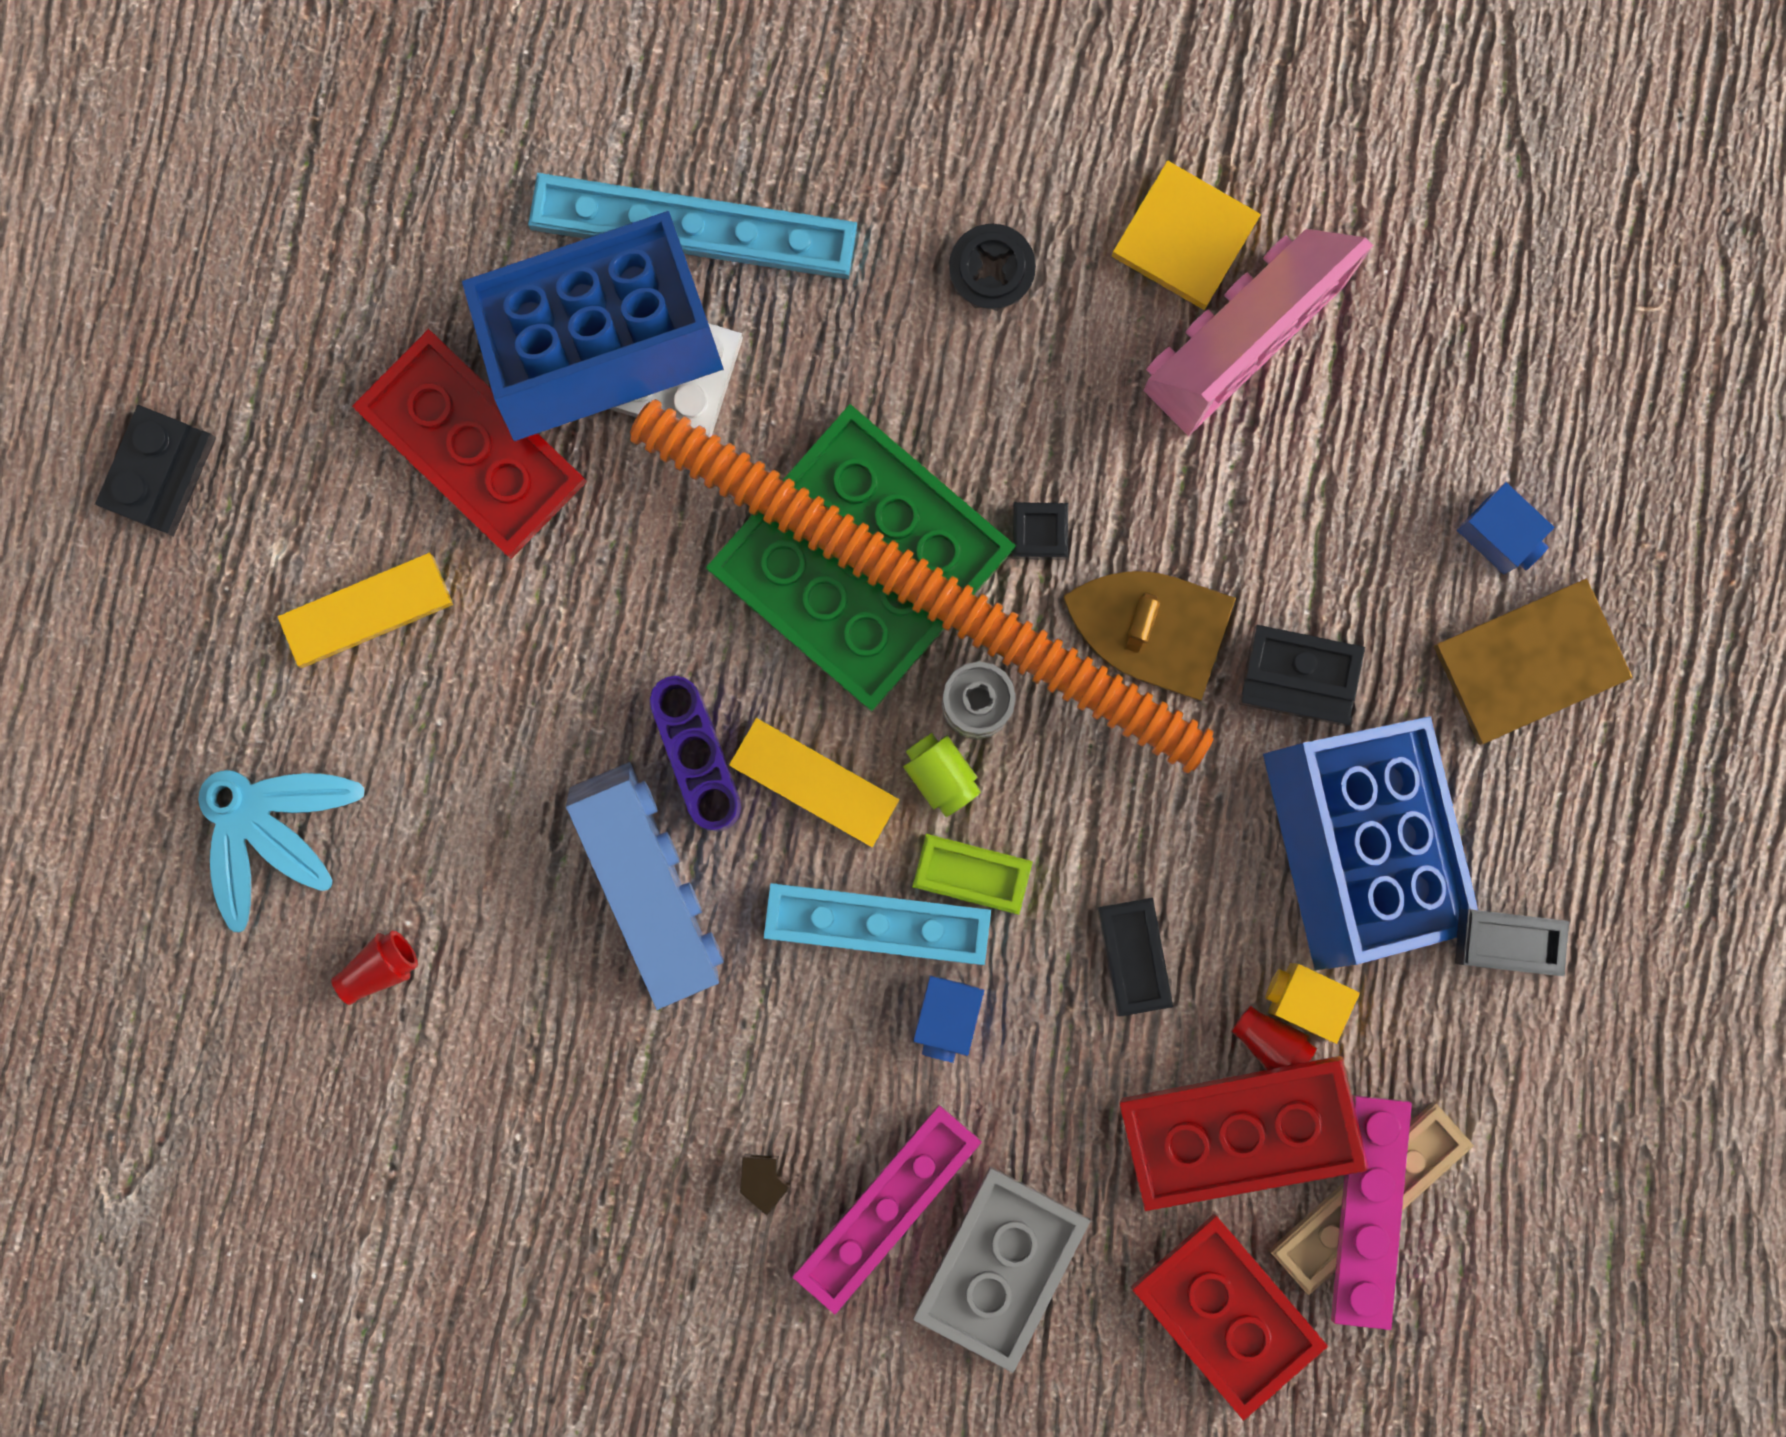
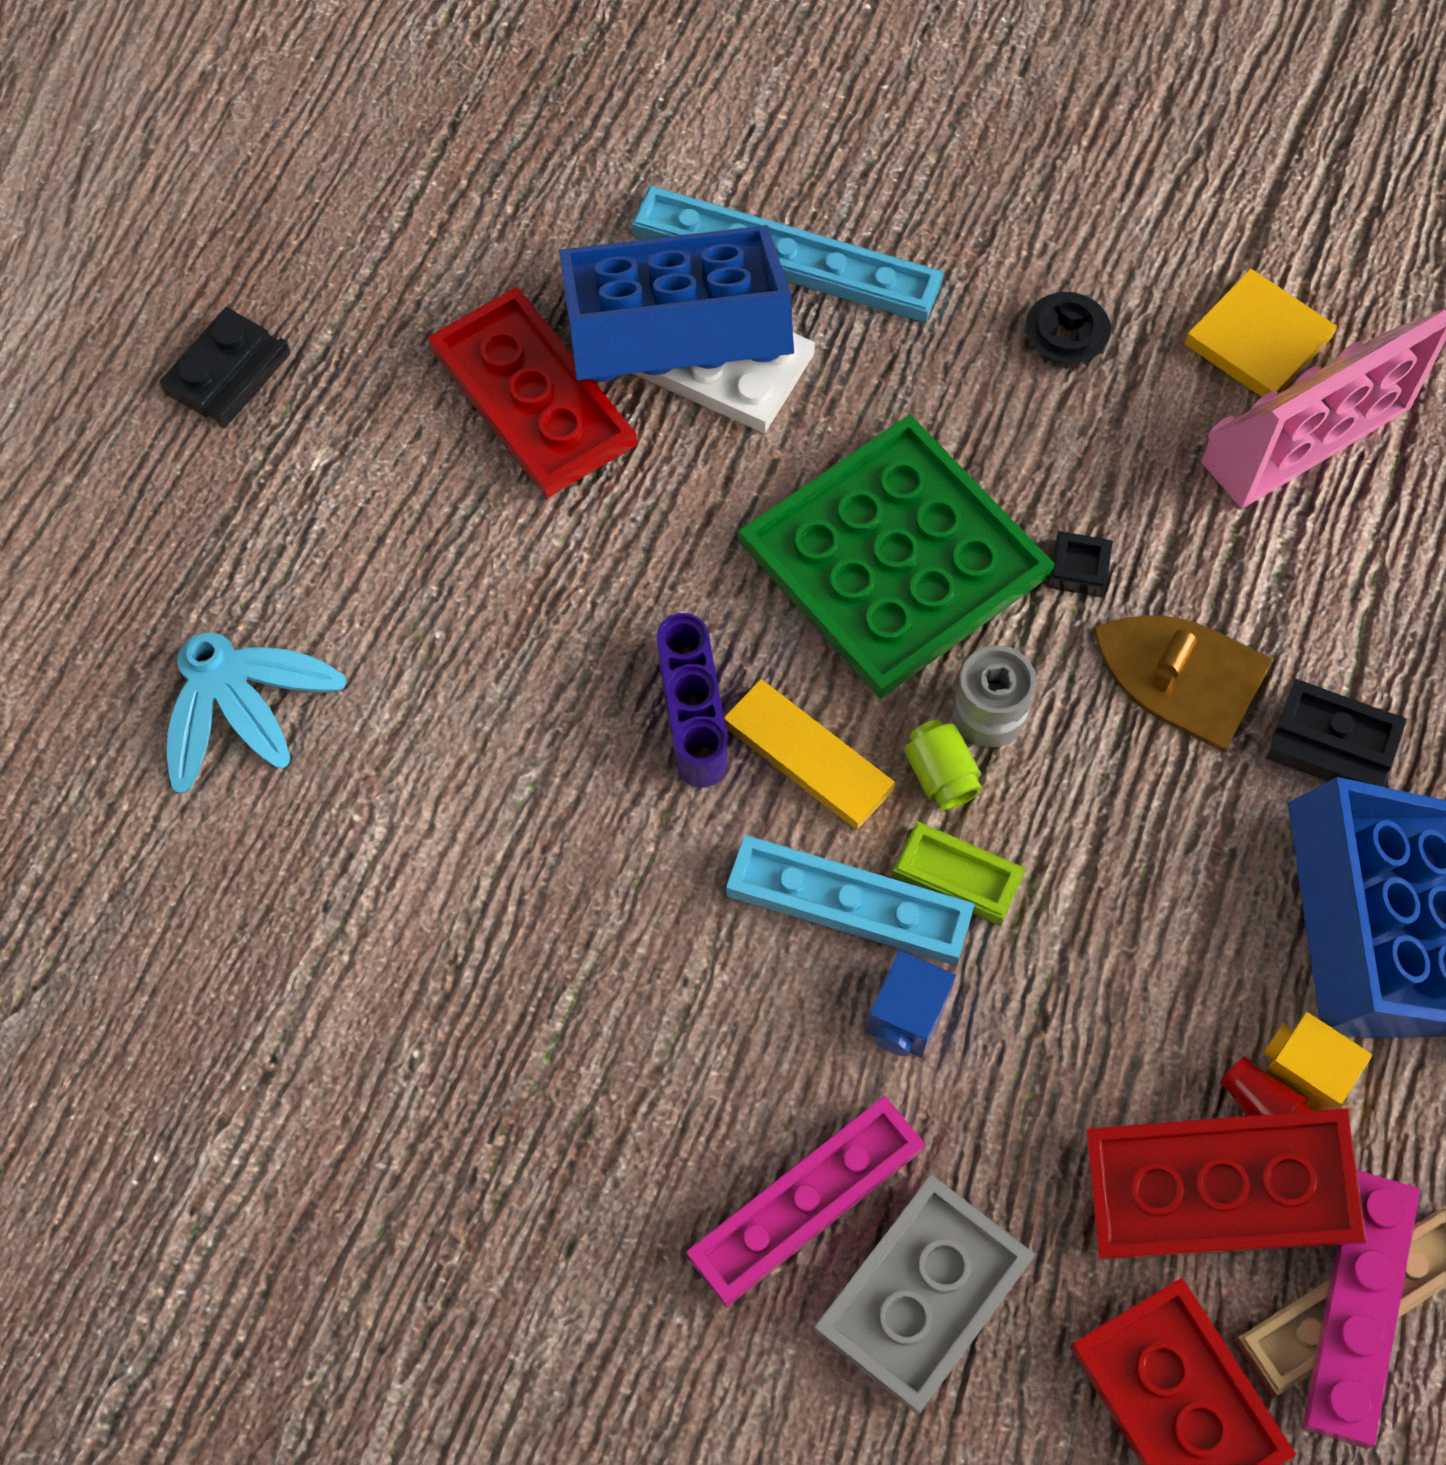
camera: 10 degrees right, 20 degrees down
yellow tile [277,552,454,668] -> none
red cone [331,930,418,1005] -> none
medium blue wedge [566,762,724,1010] -> none
orange piece [630,399,1214,774] -> none
dark brown piece [740,1154,791,1216] -> none
black tile [1097,898,1173,1017] -> none

